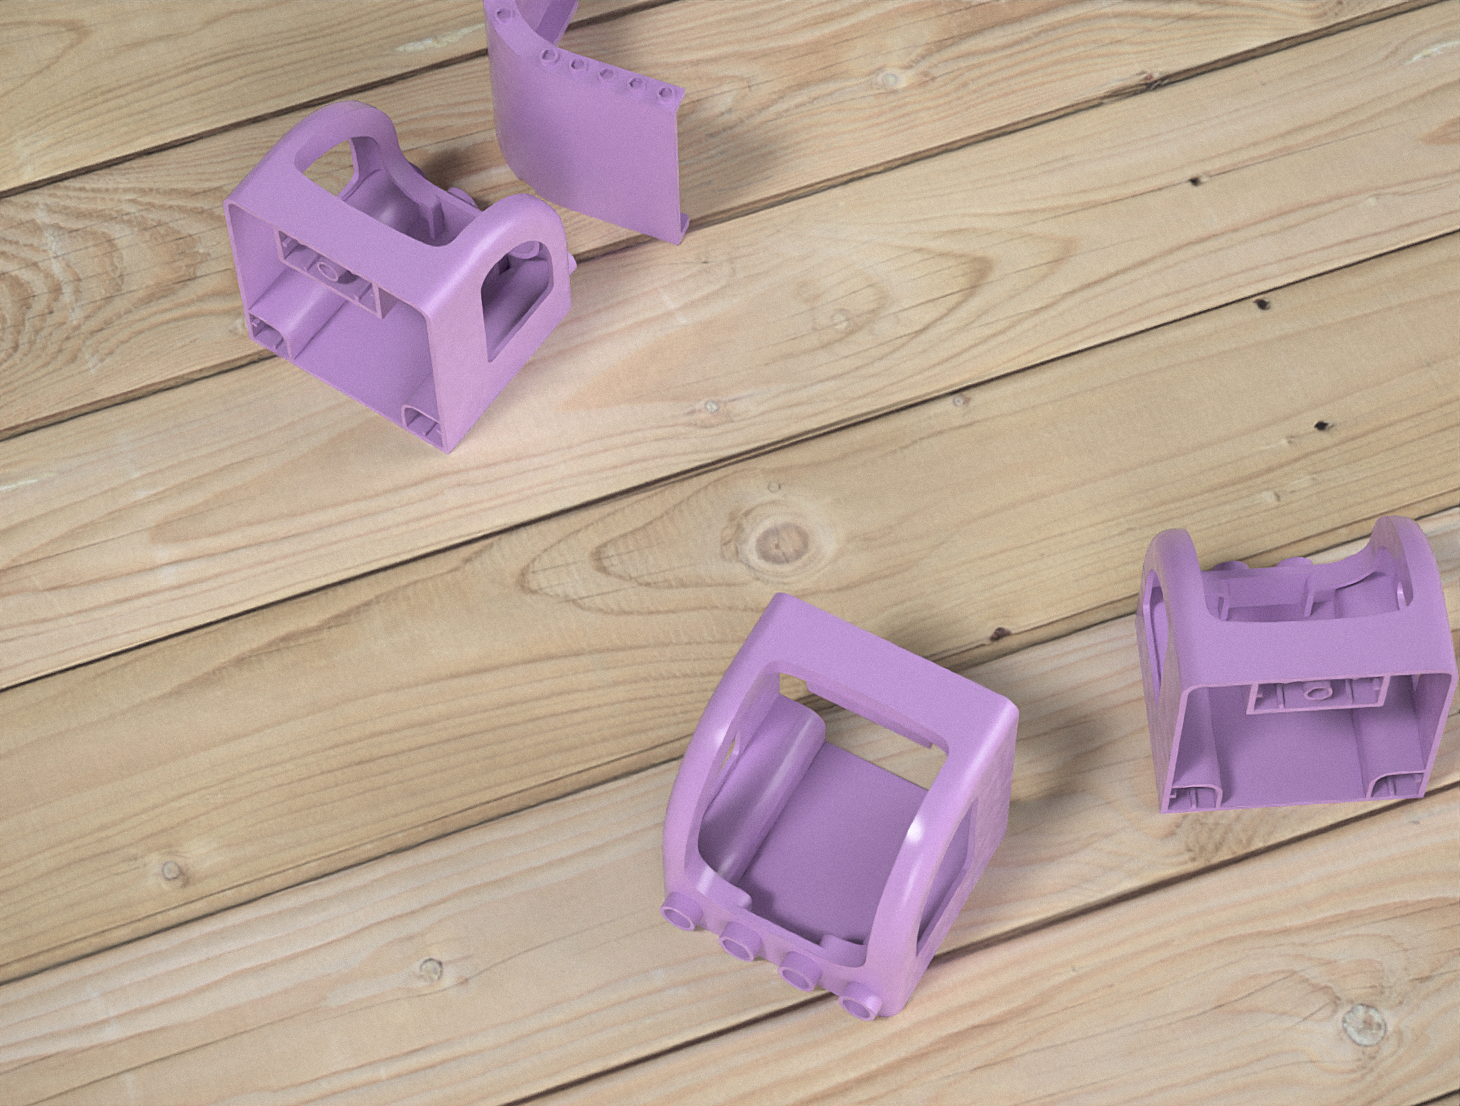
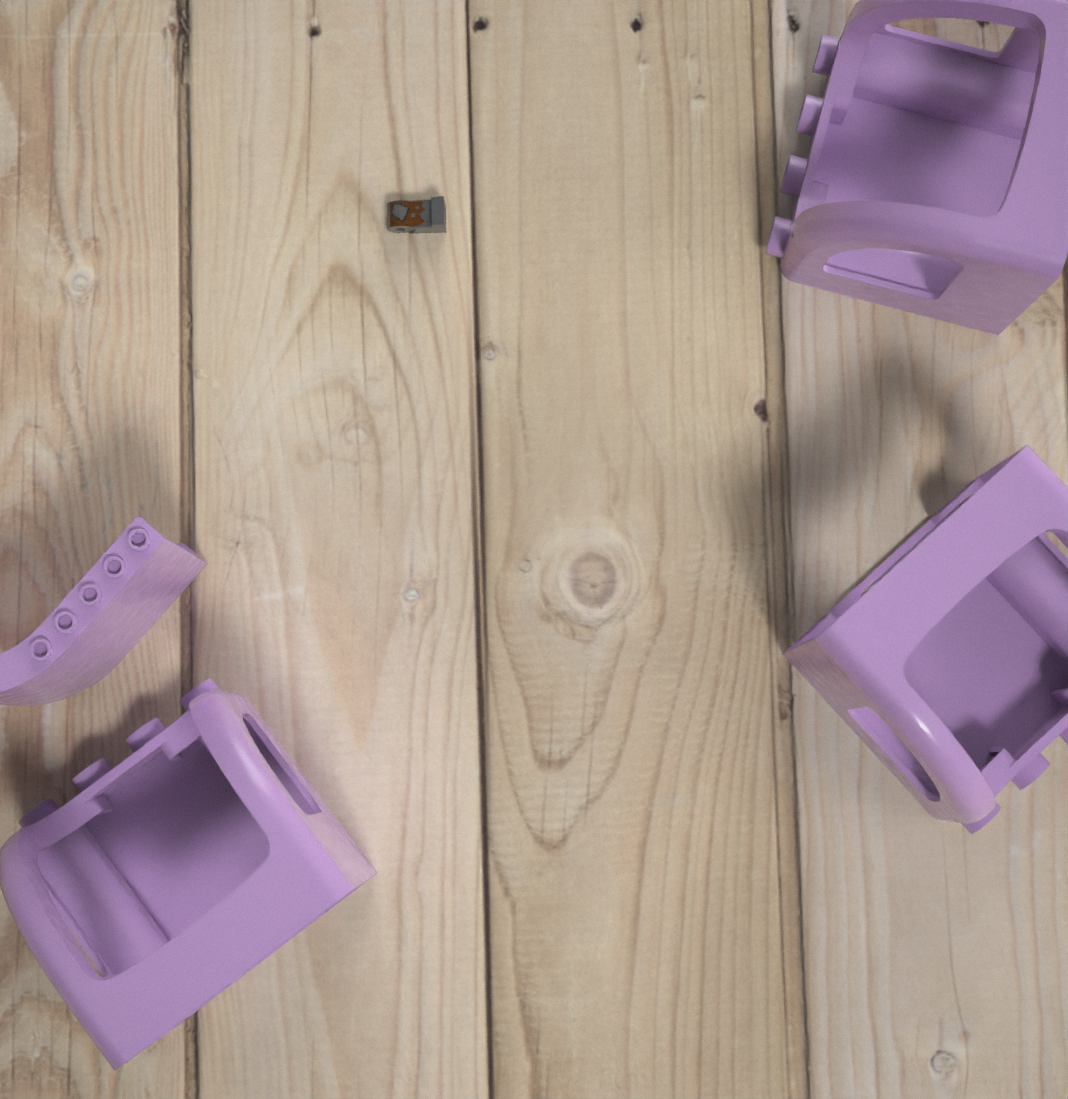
camera: 70 degrees left, 25 degrees up
none -> dark grey leg [386,196,447,234]

